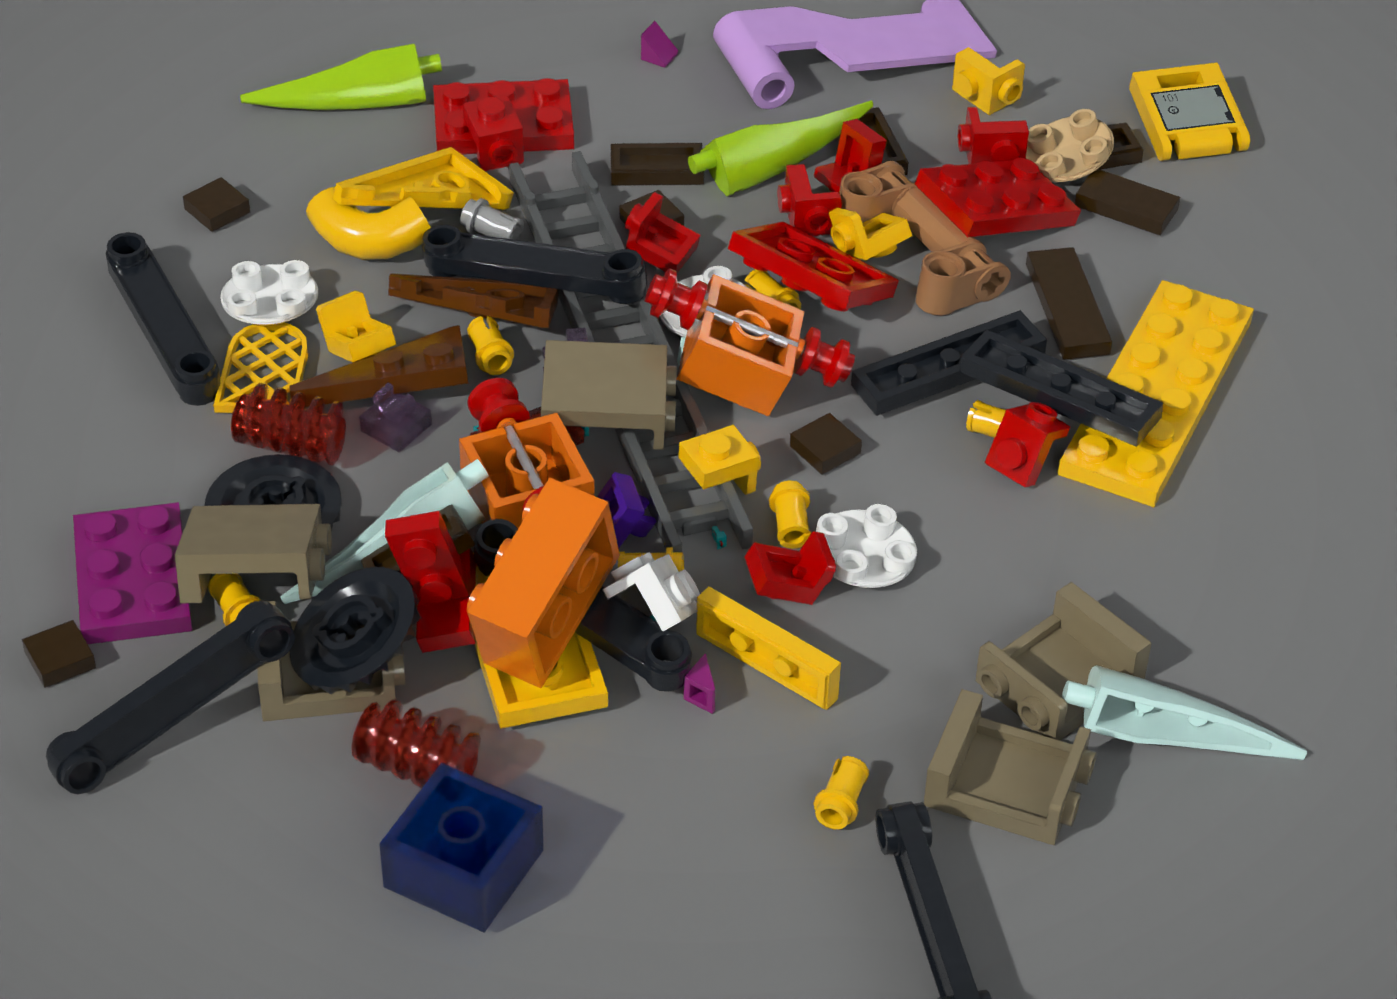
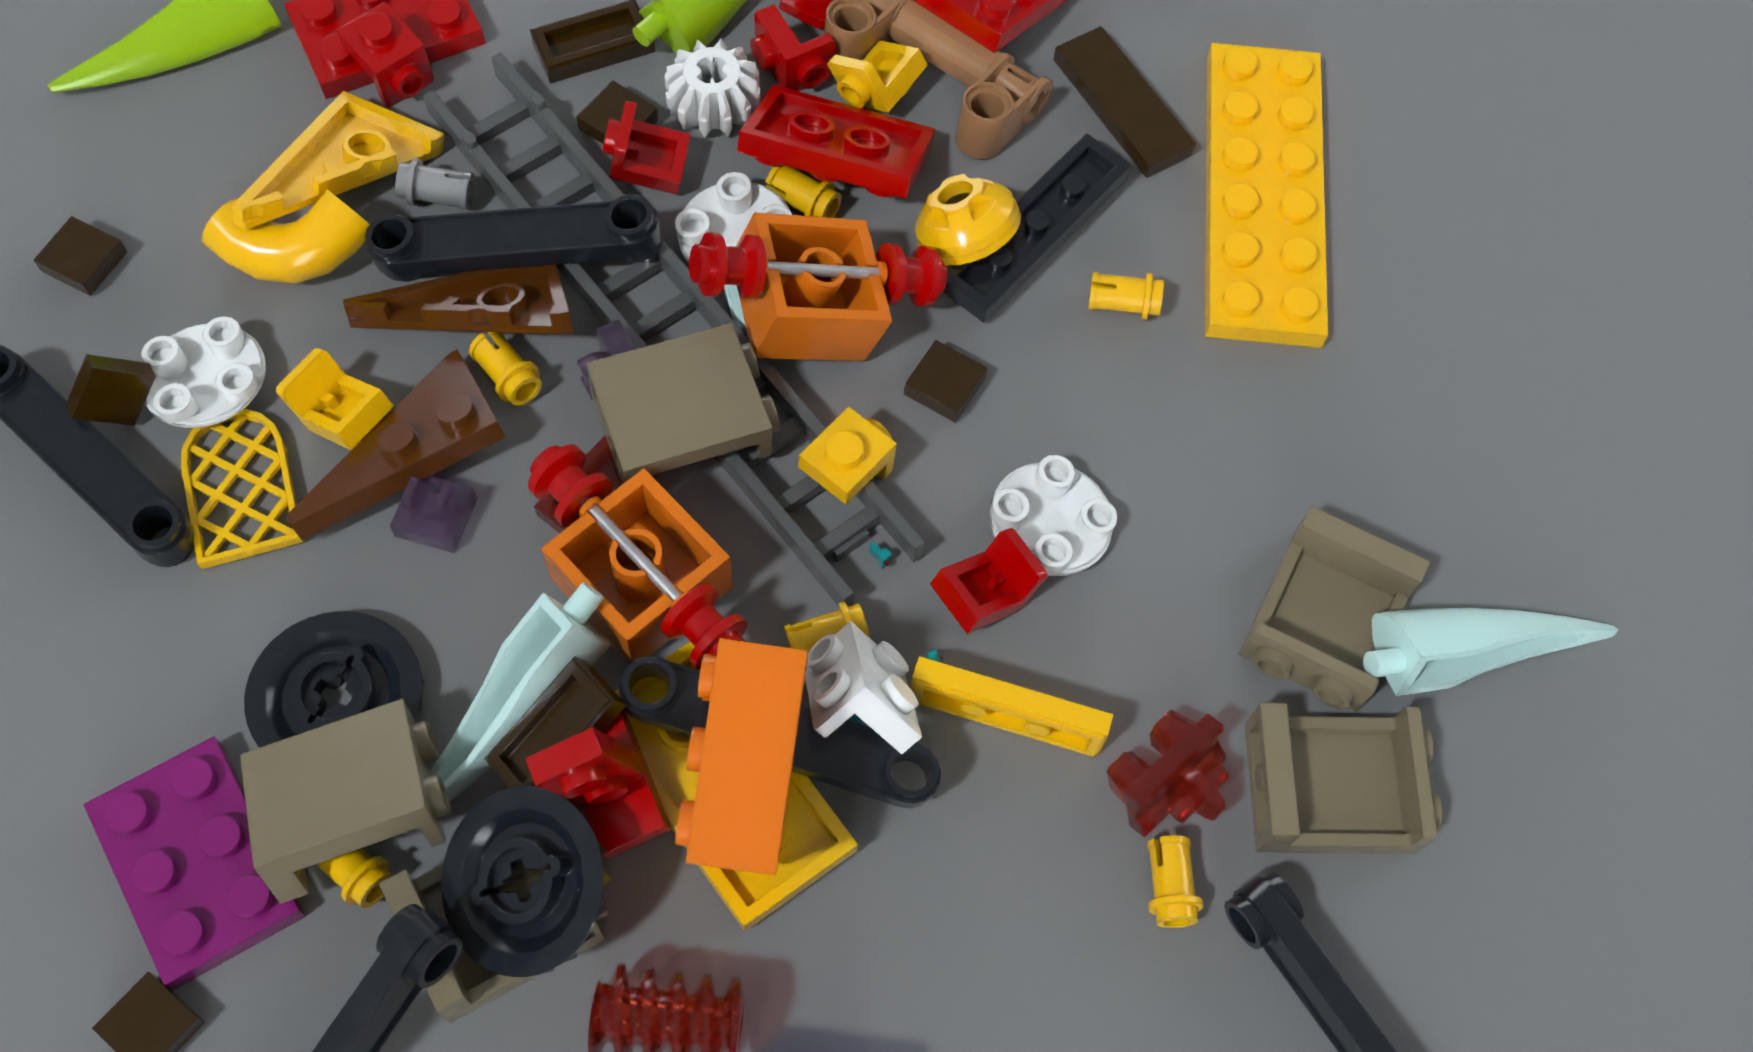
camera: 25 degrees left, 20 degrees up
clear red piece [231,382,346,466] -> none
dark purple tile [597,472,656,549] -> none
magenta piece [684,653,715,714] -> none
yellow pin [769,480,811,549] -> none
black plate [960,329,1163,447] -> none
red bracket [984,402,1071,487] -> none
none -> dark brown tile [66,354,156,426]
none -> white gear [665,39,761,139]
none -> yellow piece [914,174,1021,266]
none -> clear red hips [1107,709,1229,838]

